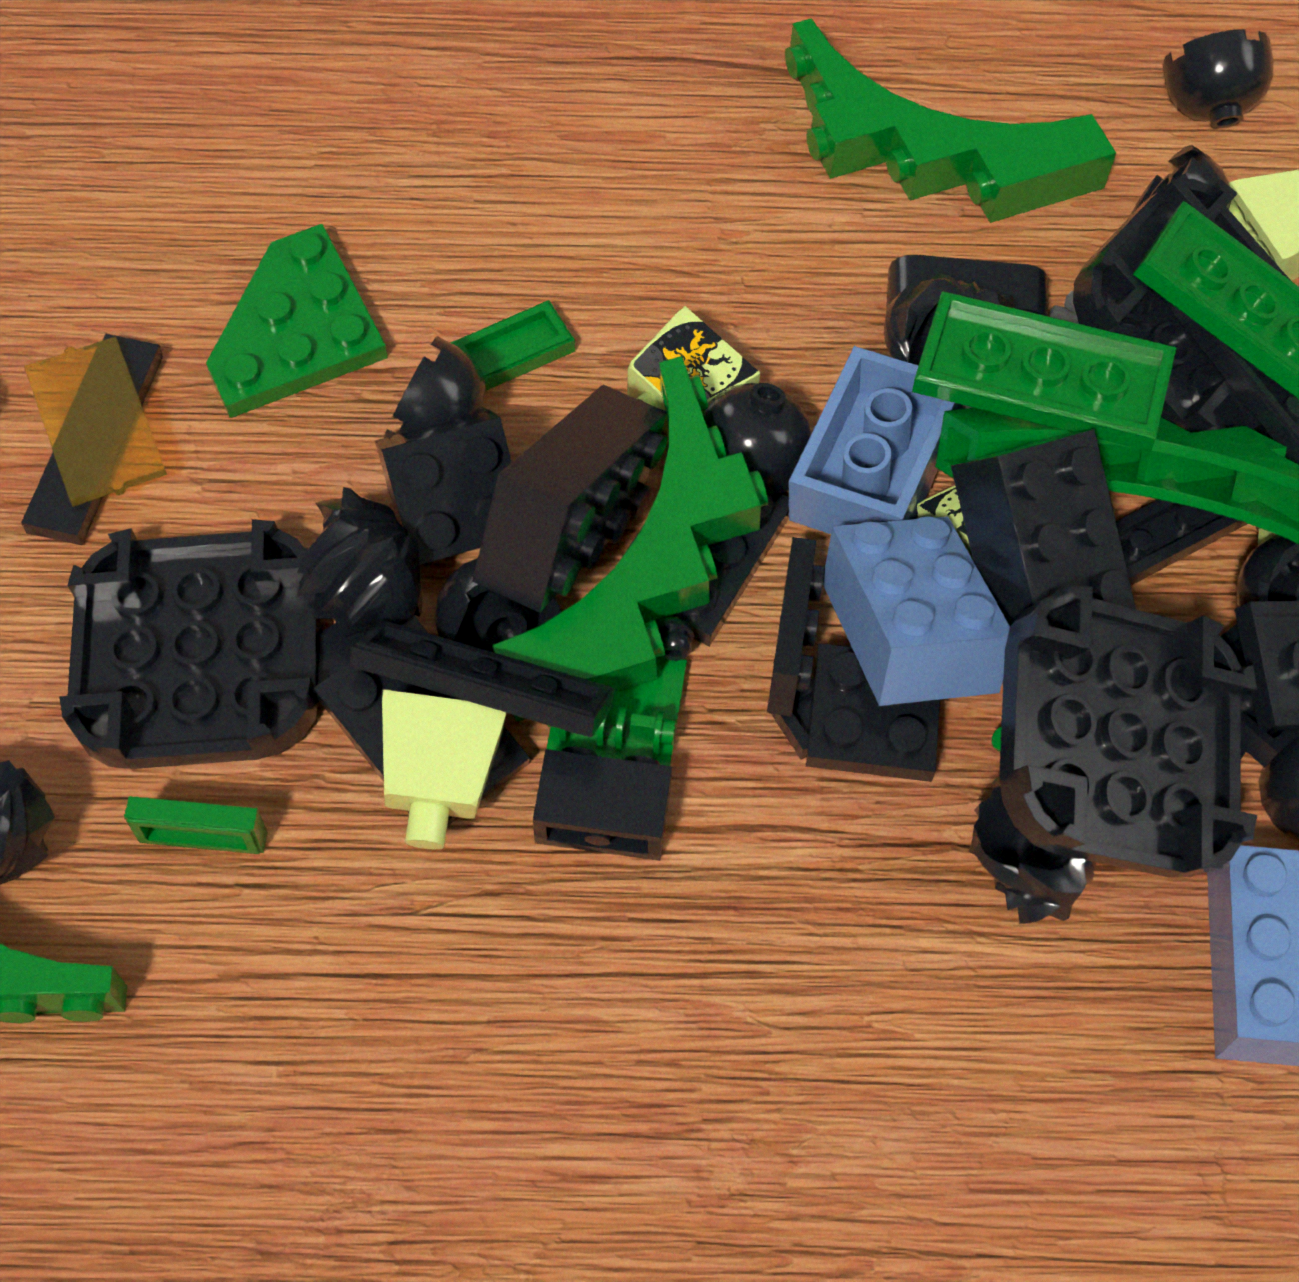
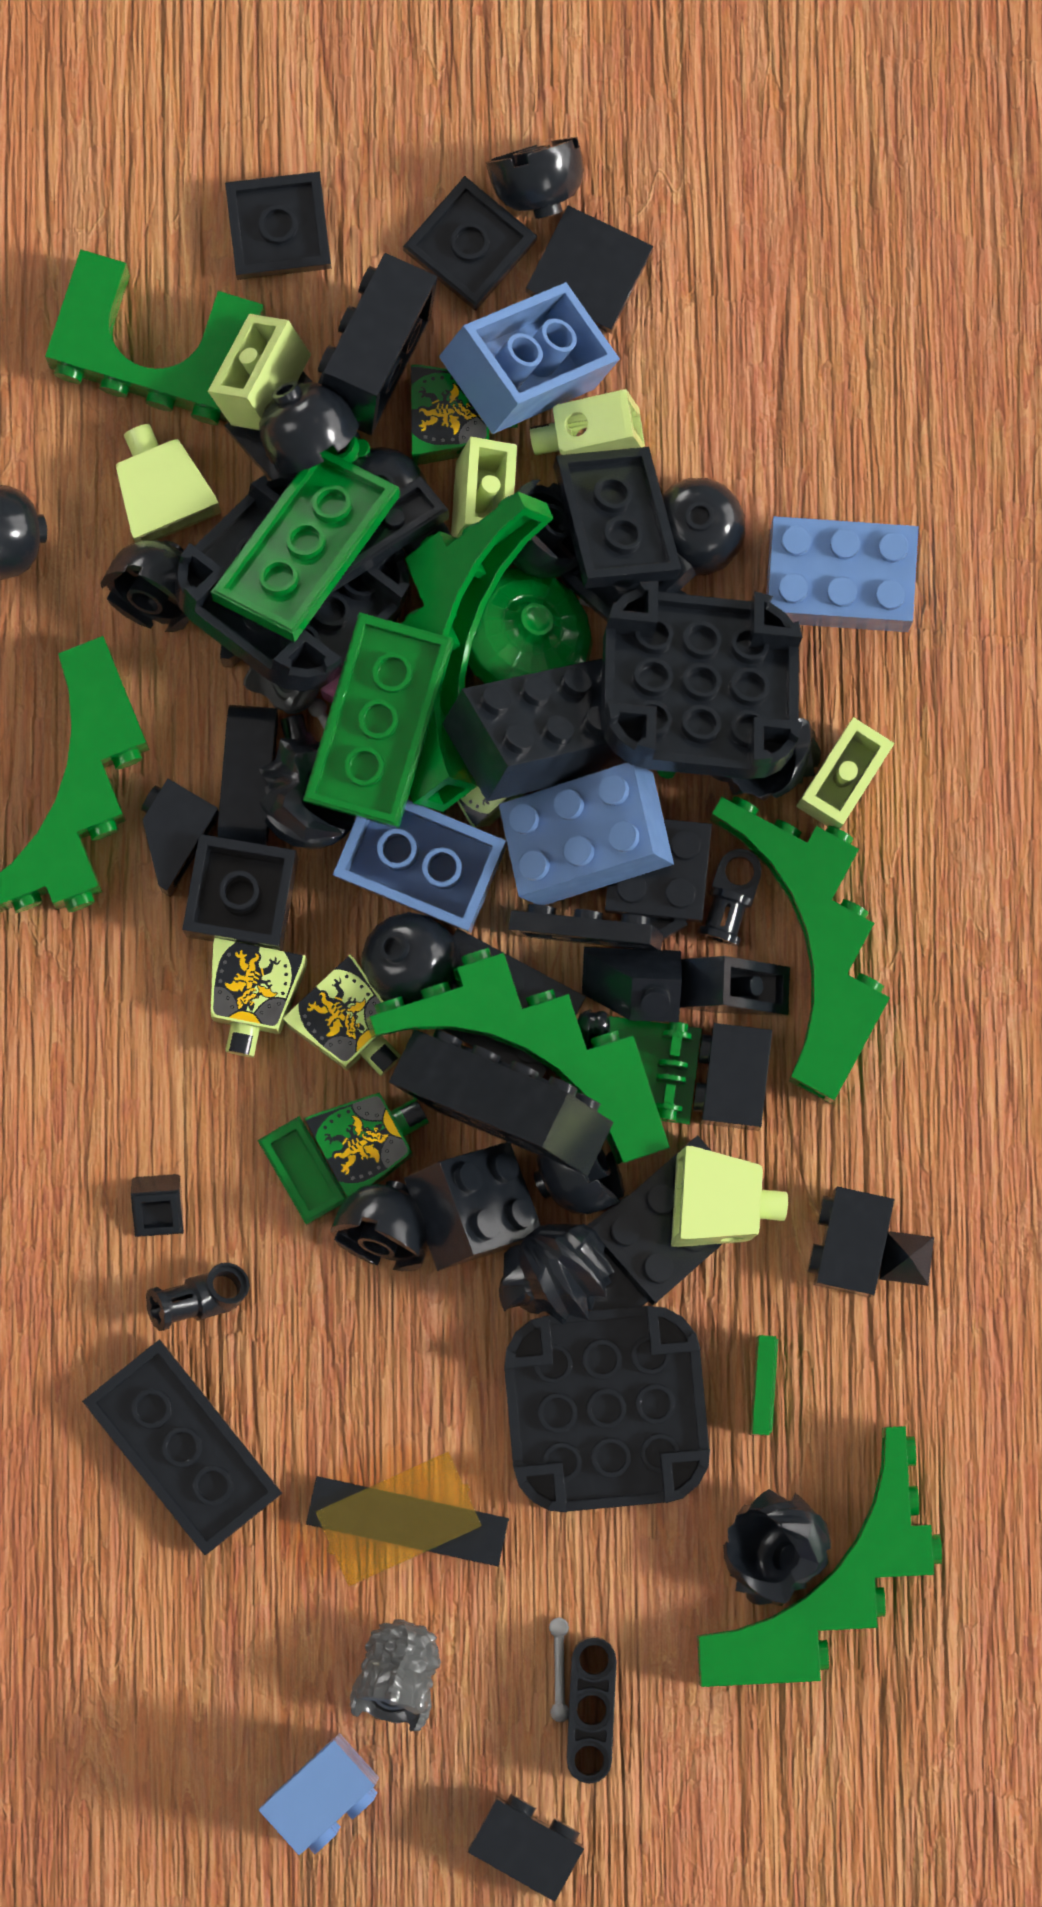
camera: 90 degrees left, 20 degrees up
green plate [206,224,388,419] -> none
black tile [350,619,615,738] -> none
none -> black plate [82,1339,283,1556]
none -> black slope [130,1174,184,1237]
none -> black slope [141,779,219,897]
none -> black connector [146,1262,250,1331]
none -> black brick [182,834,299,951]
none -> torso [211,938,308,1057]
none -> torso [305,1092,429,1198]
none -> green hat [468,568,593,684]
none -> black slope [582,947,682,1022]
none -> black slope [680,956,790,1016]
none -> black connector [697,849,762,946]
none -> green arch [710,796,890,1104]
none -> yellowish green brick [796,717,895,829]
none -> black brick [807,1187,895,1298]
none -> black slope [879,1231,934,1286]

